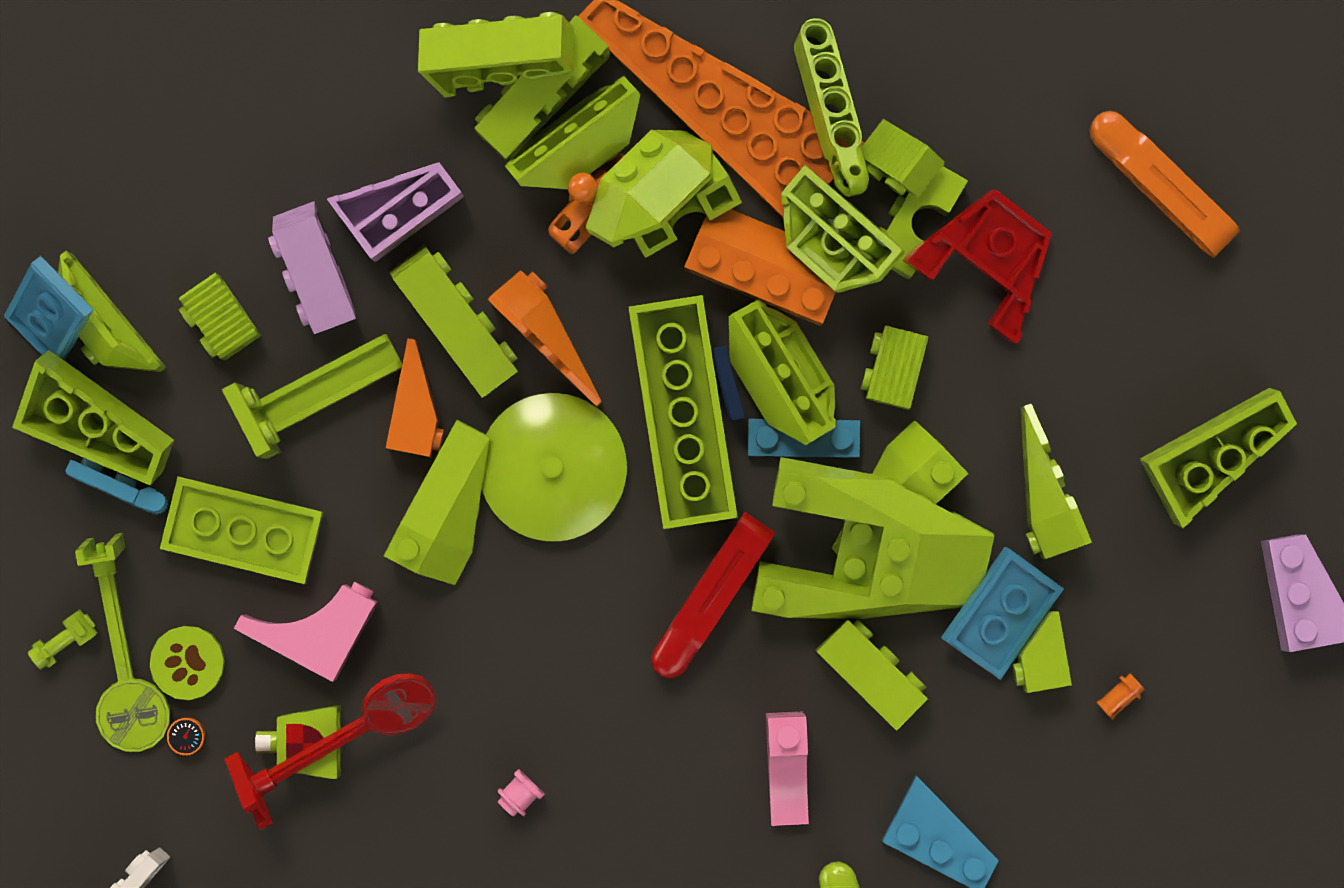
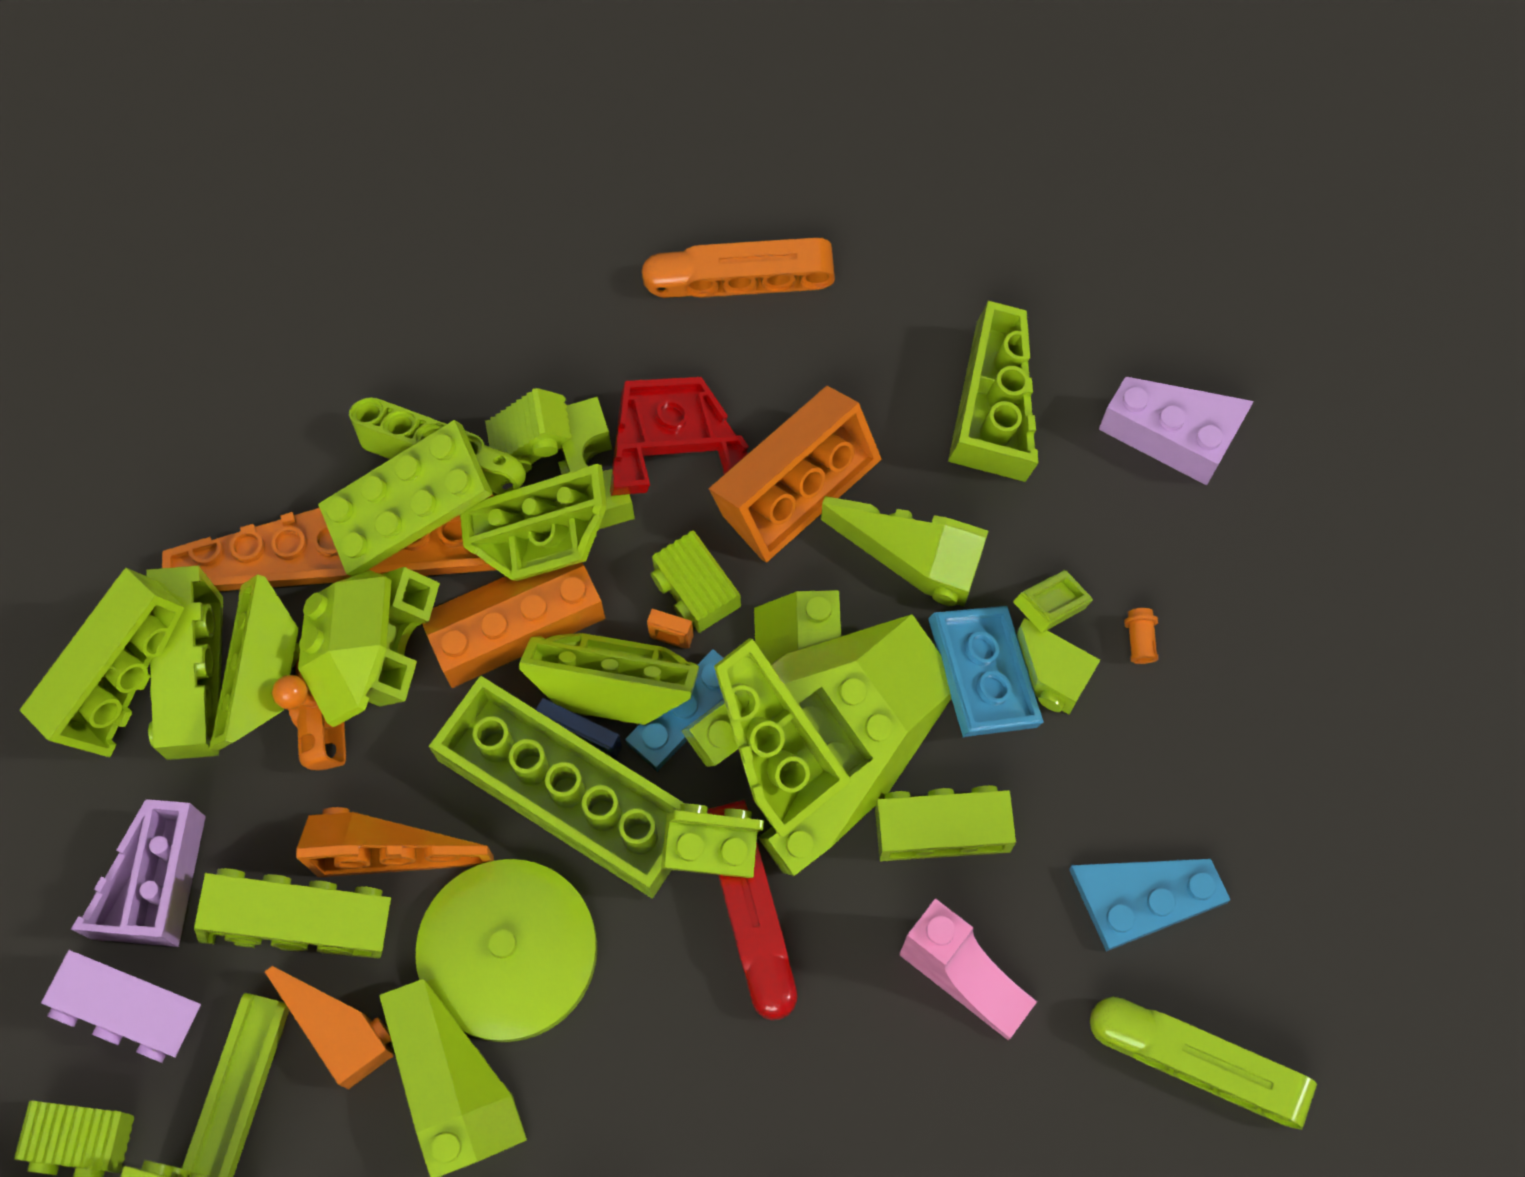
camera: 50 degrees left, 20 degrees down
none -> lime plate [318,420,493,576]
none -> orange tile [647,609,694,649]
none -> lime bracket [661,804,764,878]
none -> orange slope [709,386,882,563]
none -> lime wedge [714,638,852,838]
none -> lime tile [1013,570,1093,633]

